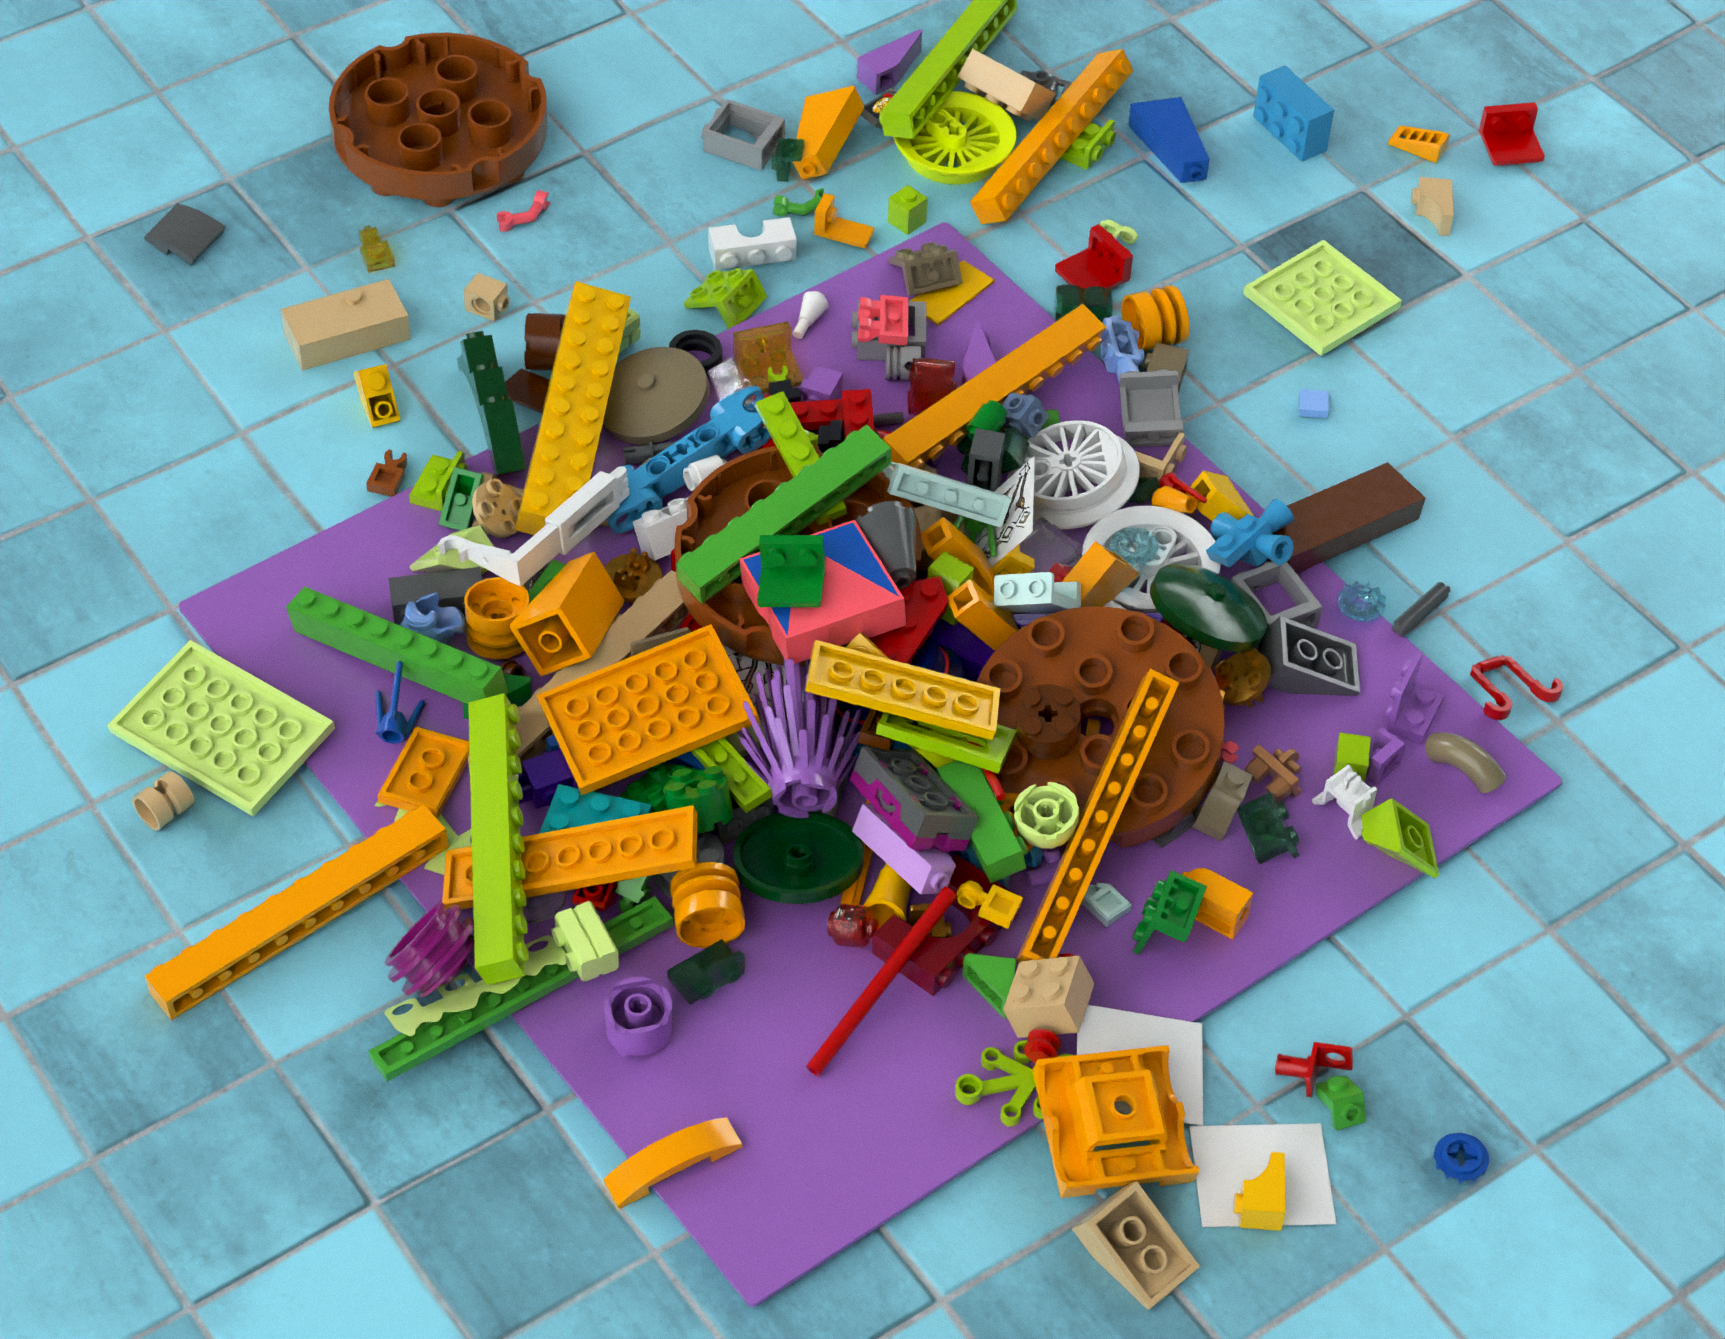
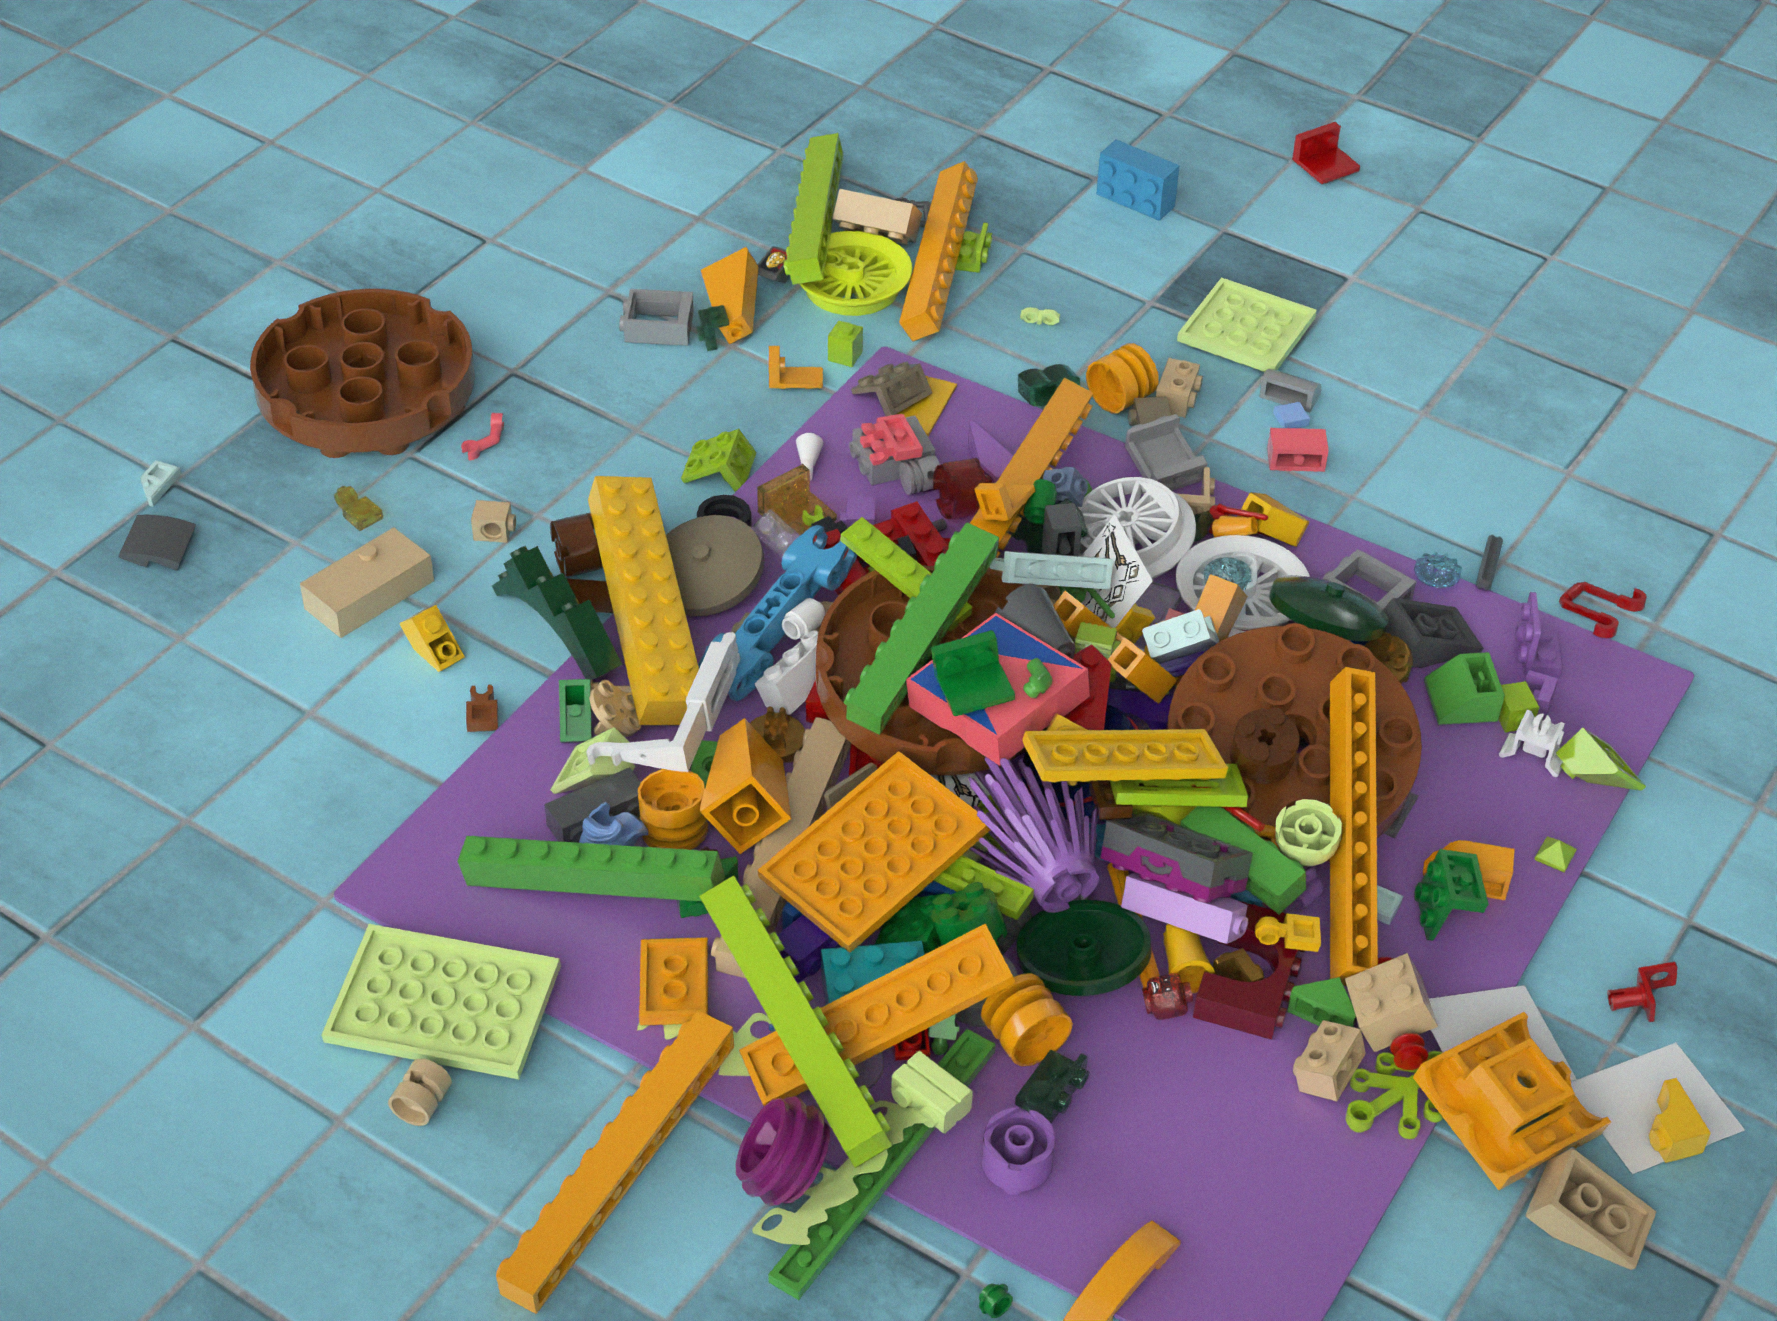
camera: 20 degrees left, 5 degrees down
blue plant [375,661,425,744] -> none
lime bracket [409,451,468,512] -> none
dark grey axle [623,441,677,465] -> none
white arch [709,217,797,270] -> none
bright green arm [772,188,824,216] -> none
red piece [806,887,957,1077] -> none
medium lavender slope [857,29,922,95] -> none
red bracket [1055,224,1133,300] -> none
light blue brick [1100,316,1144,383] -> none
blue slope [1128,97,1210,183] -> none
dark tan arch [1192,761,1253,841] -> none
dark azure brick [1206,499,1294,568] -> none
clear green bracket [1237,792,1301,864] -> none
medium nougat hips [1245,744,1302,803] -> none
reddish brown brick [1259,462,1426,574] -> none
bright green bracket [1315,1076,1366,1130] -> none
light orange slope [1388,126,1450,163] -> none
tan arch [1411,177,1454,236] -> none
dark tan cylinder [1425,732,1506,793] -> none
none -> light aqua tile [140,460,181,507]
none -> light orange bracket [974,483,1036,522]
none -> green plate [979,1283,1013,1318]
none -> bright green arm [1023,658,1052,698]
none -> tan brick [1156,358,1203,418]
none -> light grey brick [1259,368,1321,413]
none -> coral brick [1267,428,1329,472]
none -> tan brick [1293,1020,1366,1101]
none -> bright green slope [1424,652,1505,725]
none -> lime slope [1534,836,1577,872]

